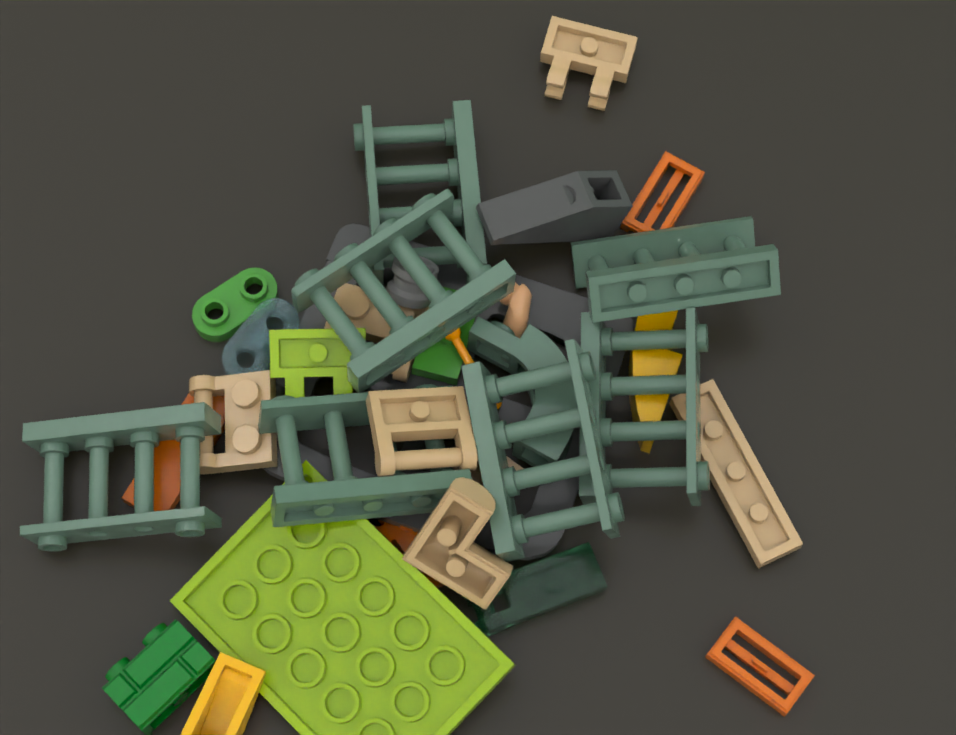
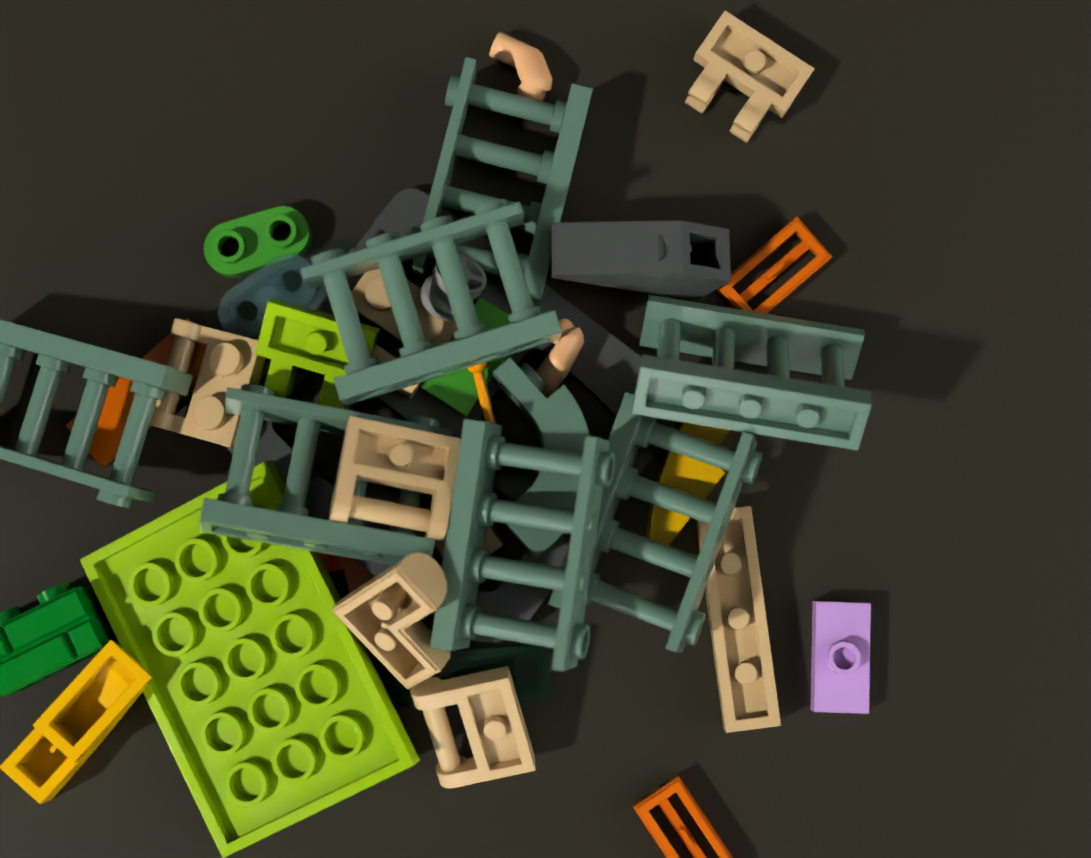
camera: 25 degrees right, 15 degrees up
none -> tan plate [410,666,536,788]
none -> light nougat arm [489,32,553,101]
none -> lavender plate [811,601,871,714]

